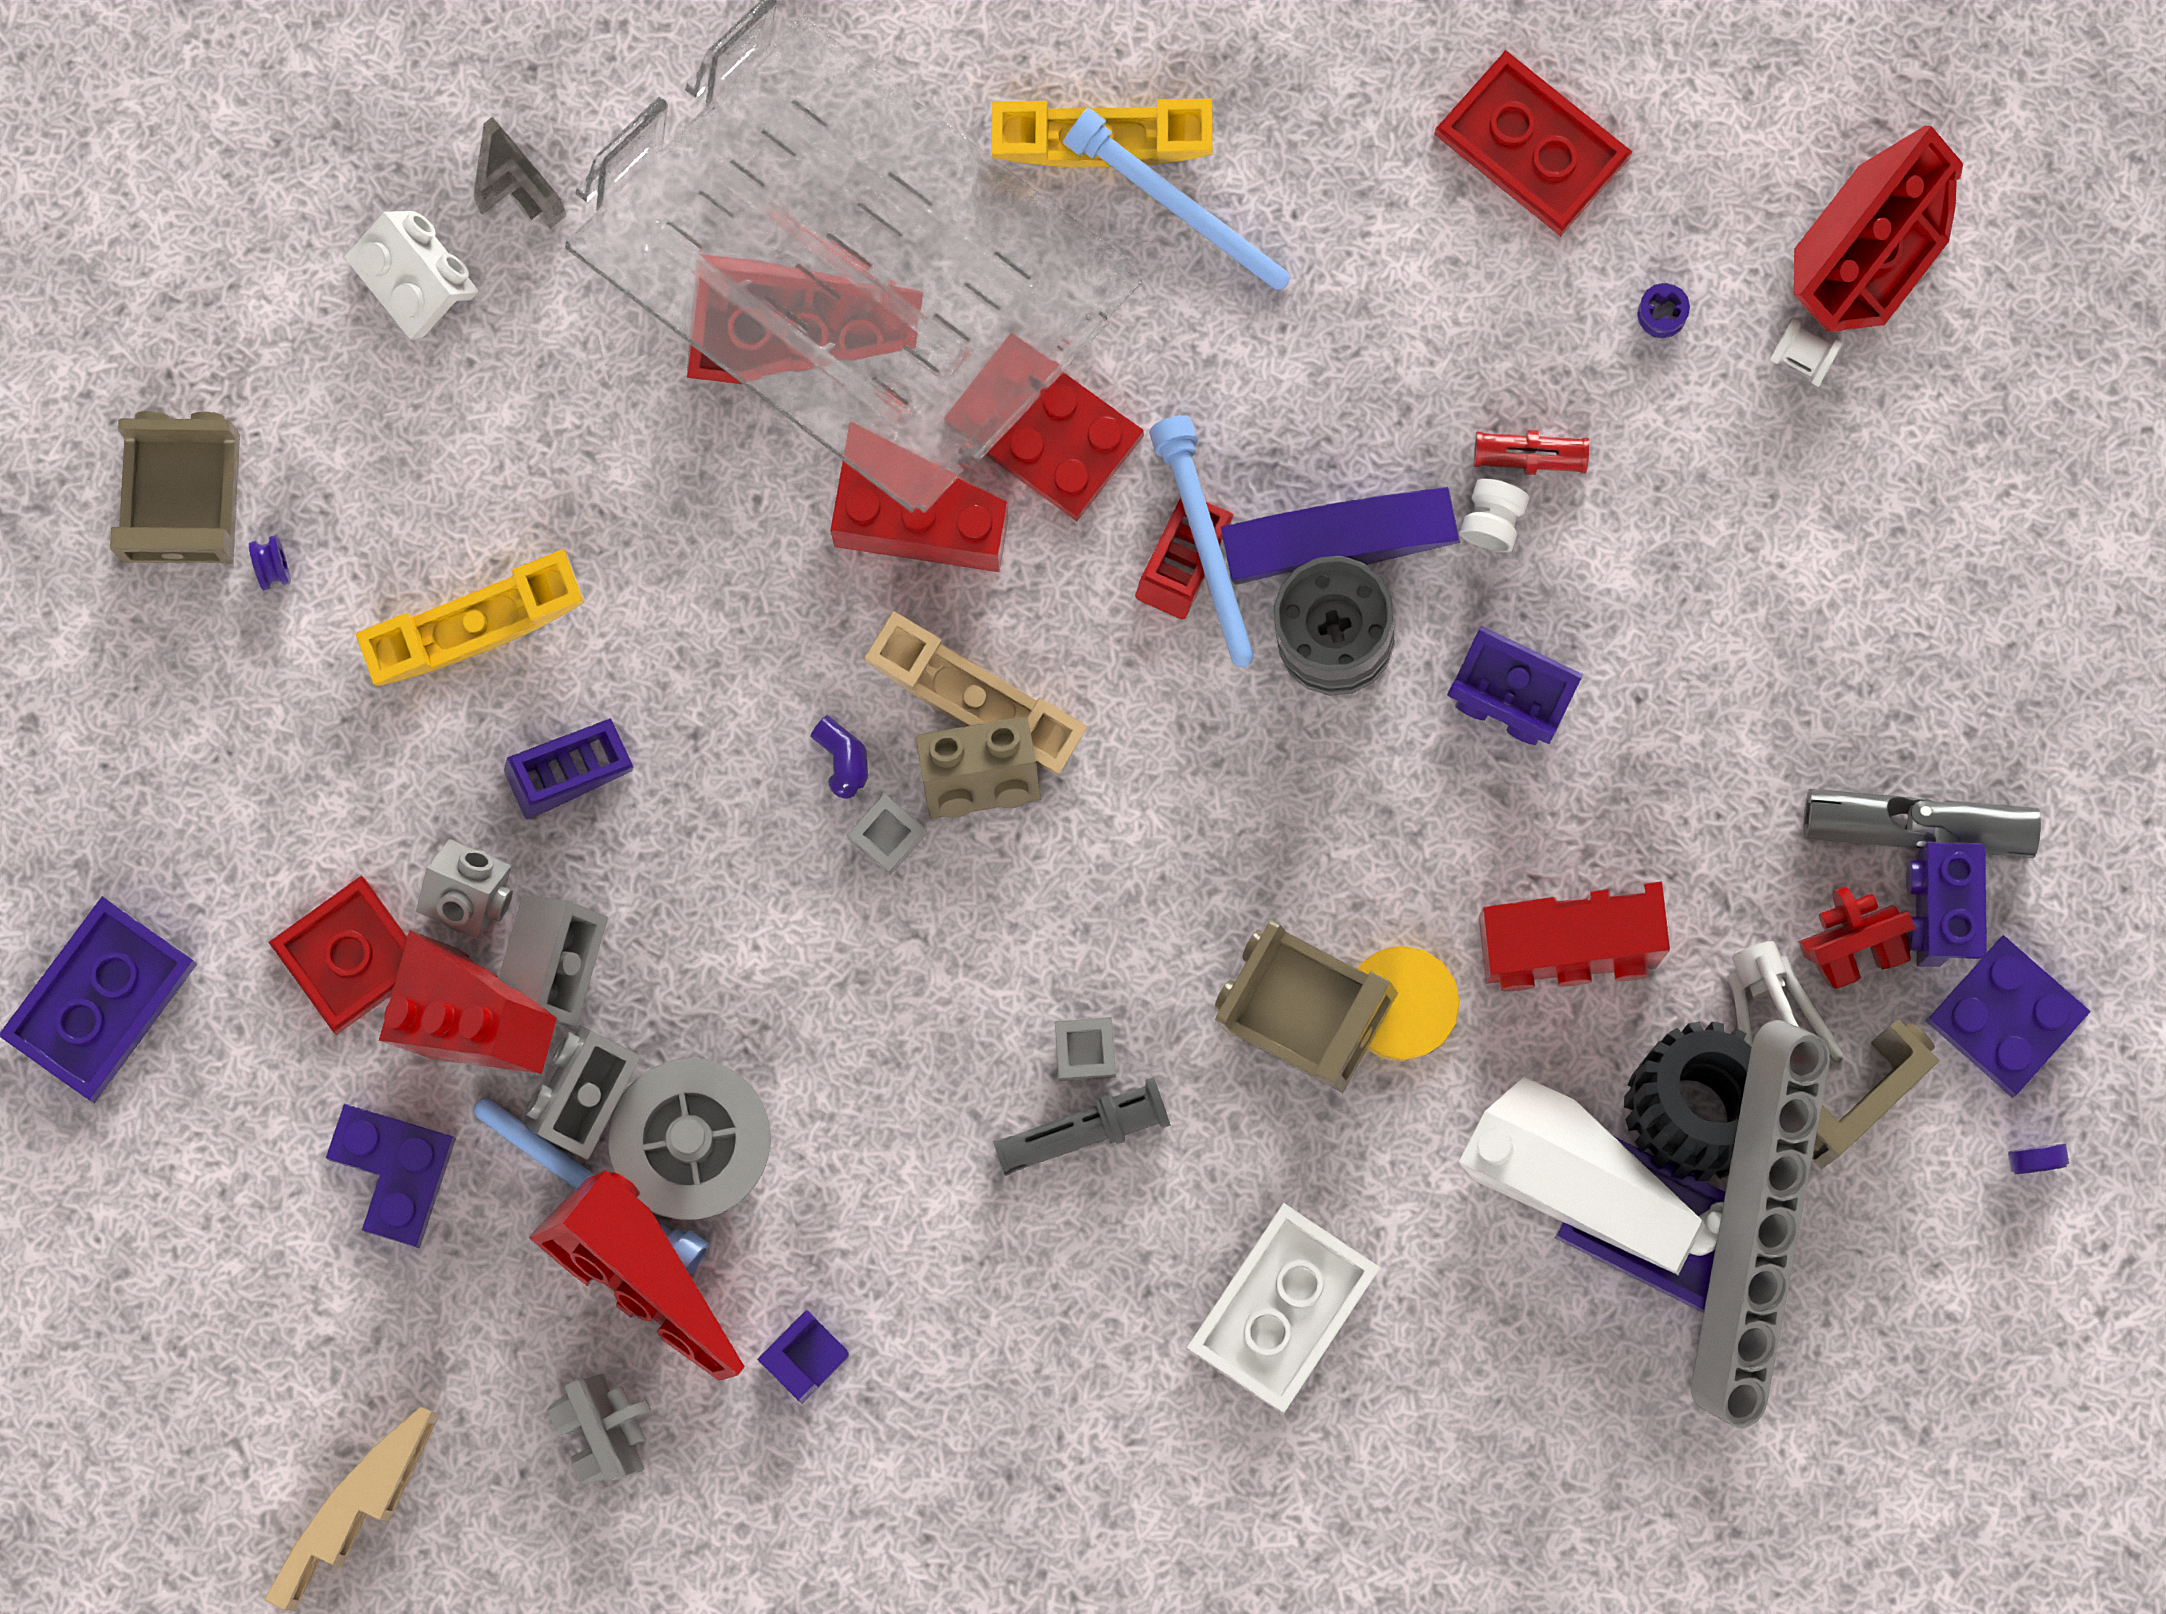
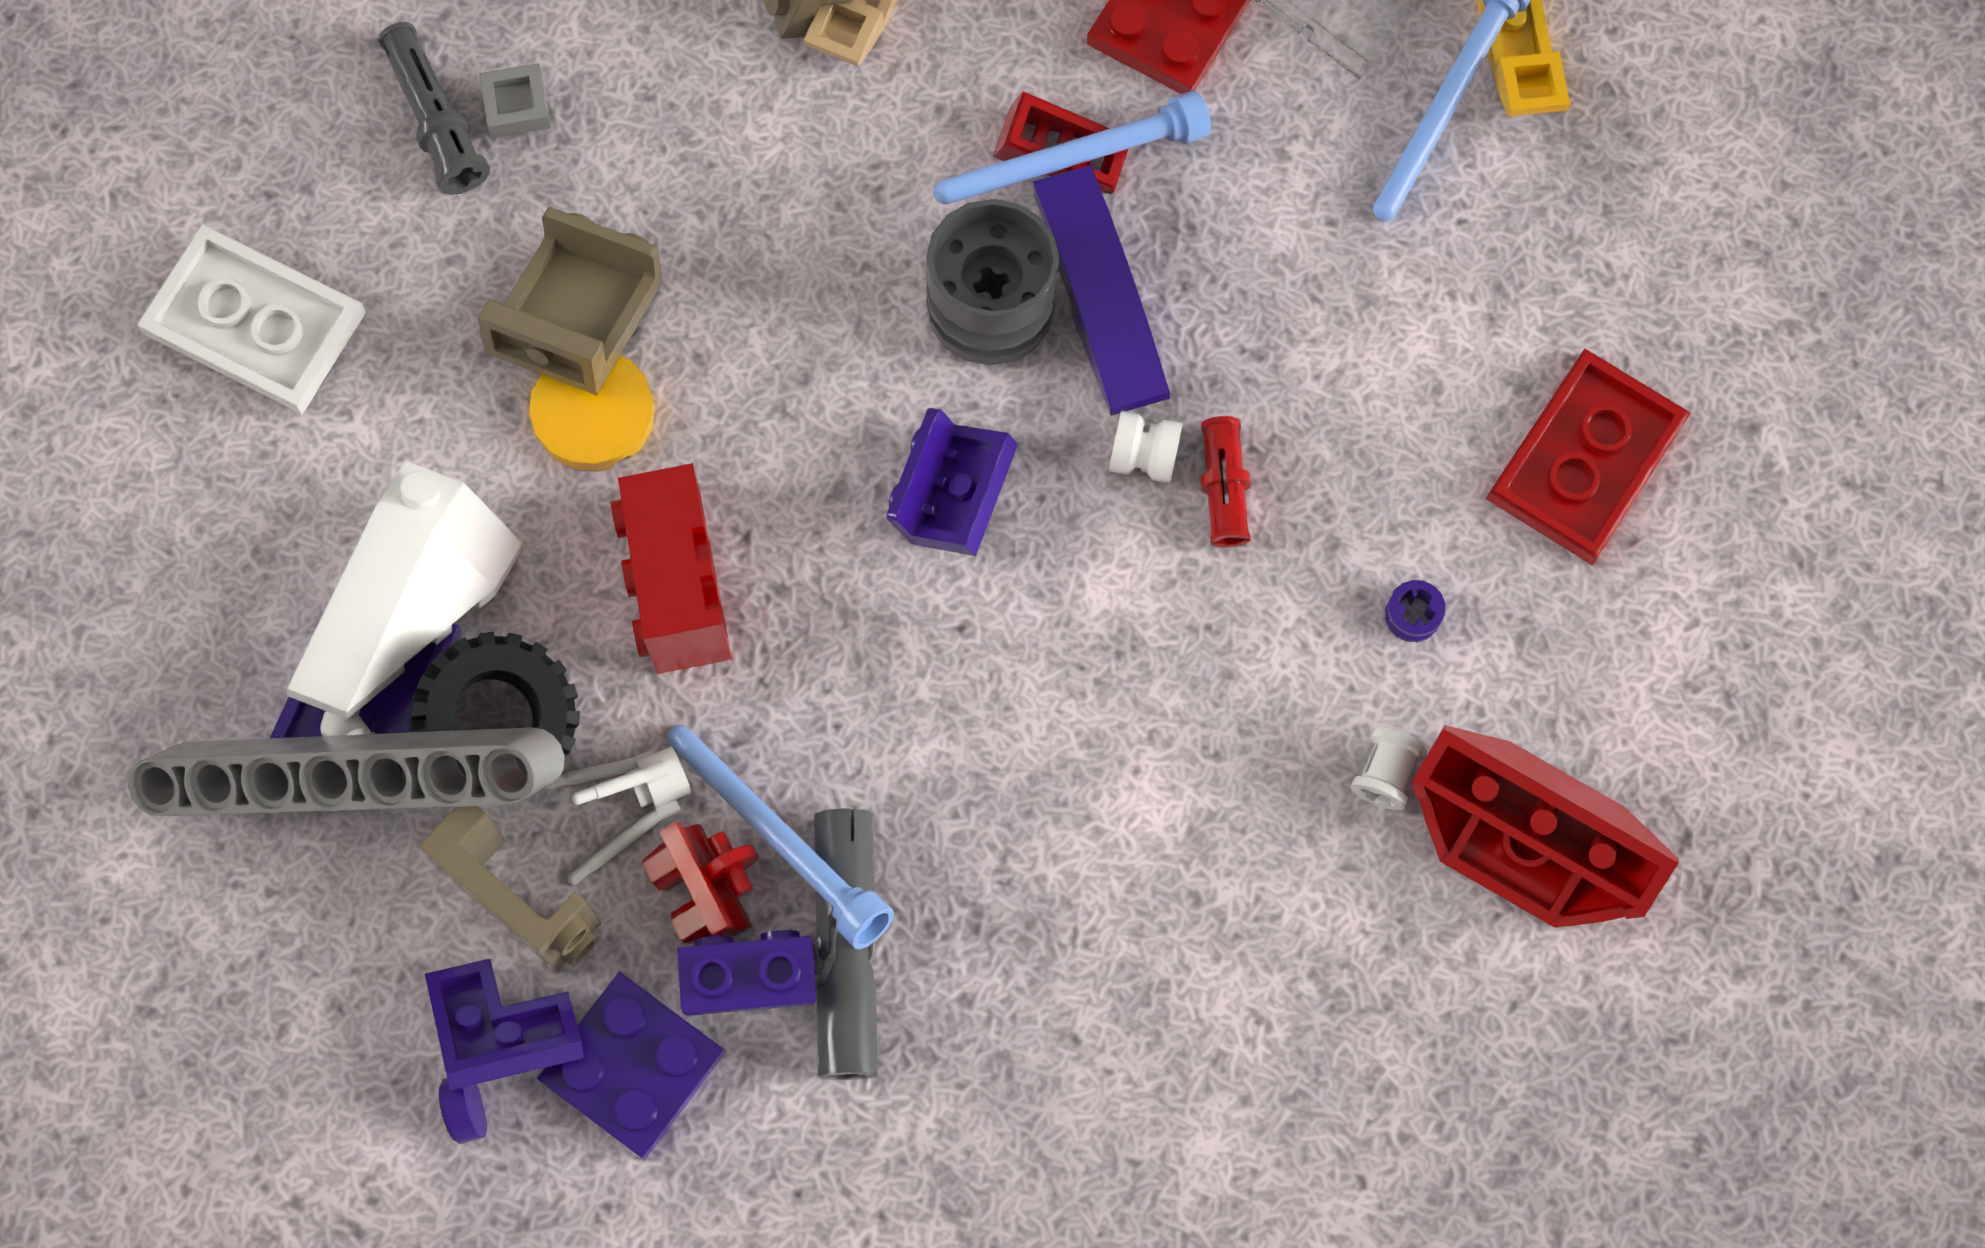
camera: 80 degrees right, 5 degrees down
none -> dark purple plate [425,958,584,1091]
none -> light blue piece [667,725,894,949]

